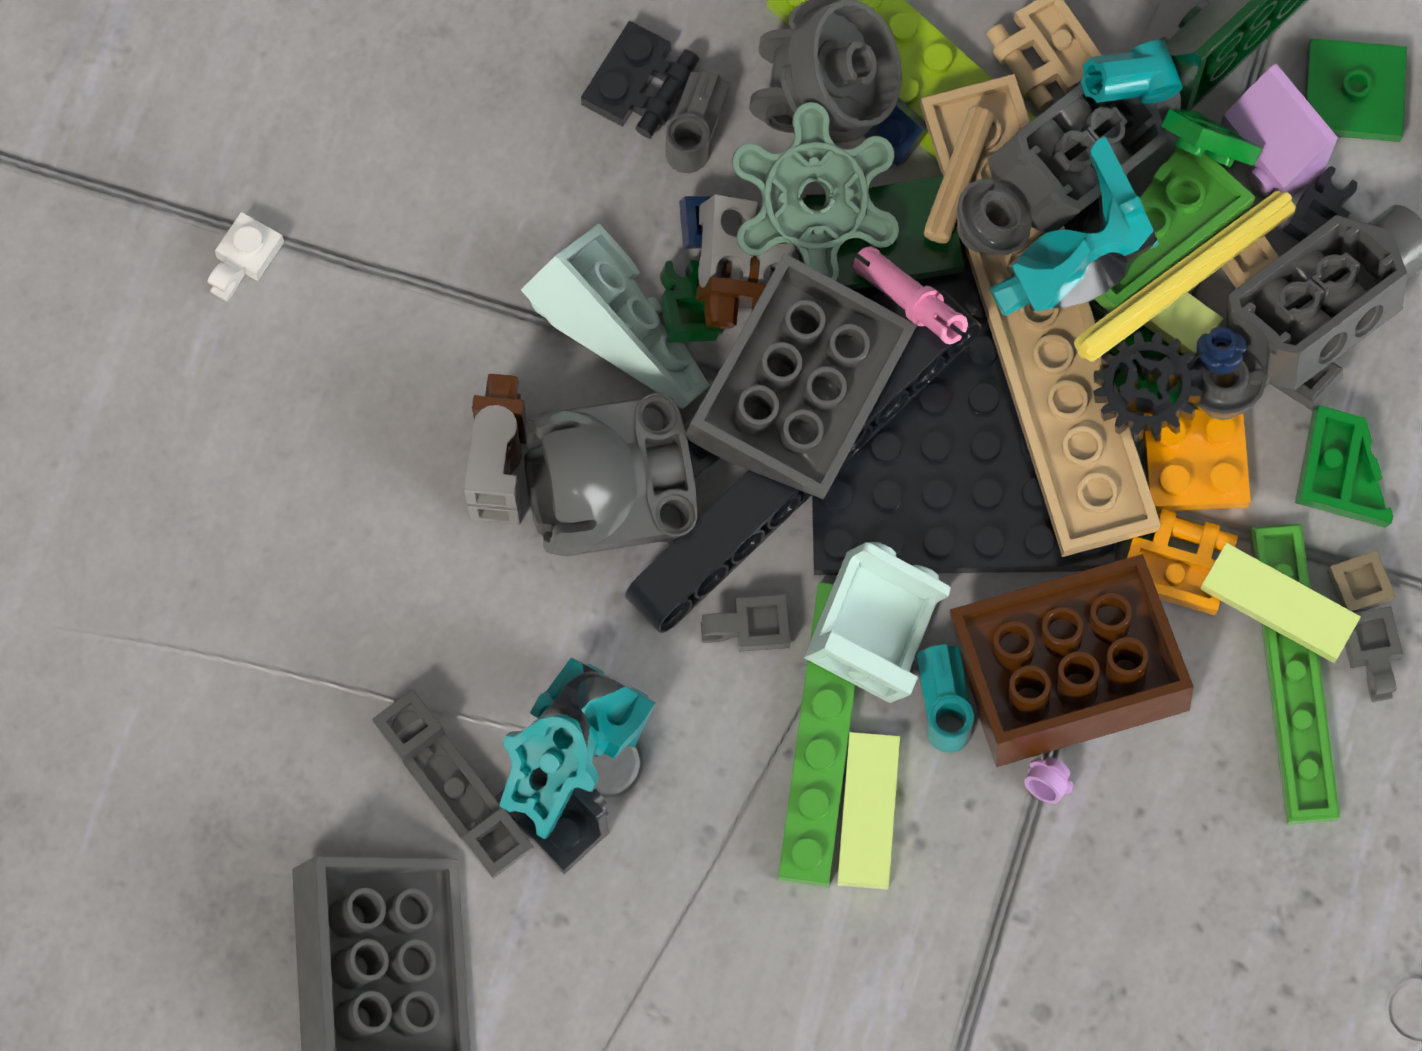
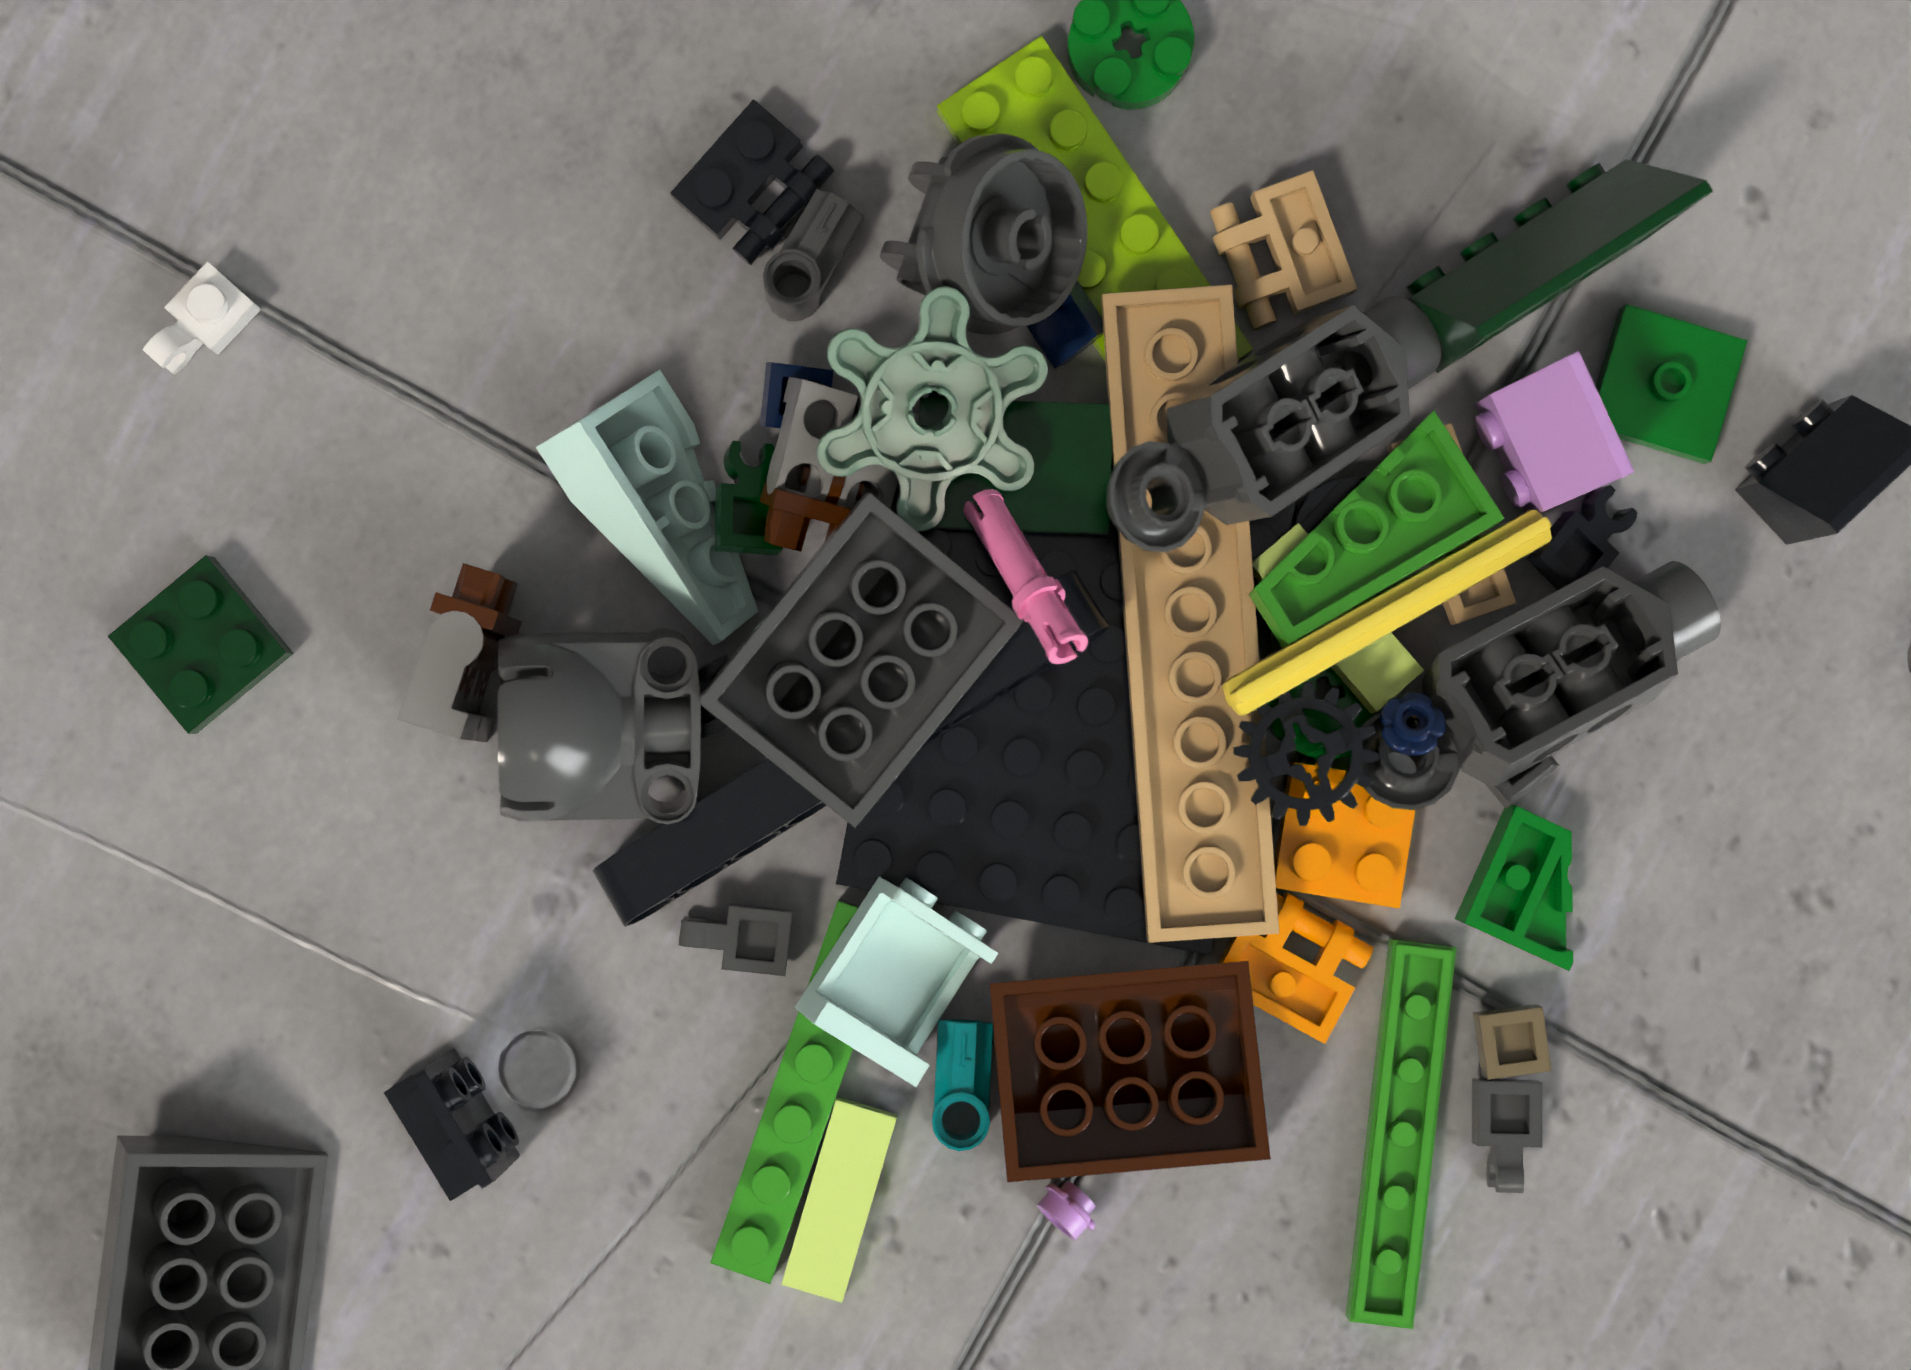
camera: 15 degrees right, 15 degrees up
dark grey slope [372,689,534,879] -> none
teal hips [499,658,656,839] -> none
tan axle [924,106,994,244] -> none
teal hips [989,136,1159,316] -> none
teal piece [1081,40,1182,105] -> none
green wing [1161,109,1263,167] -> none
yellowish green tile [1201,543,1361,664] -> none
none -> dark green plate [108,555,294,734]

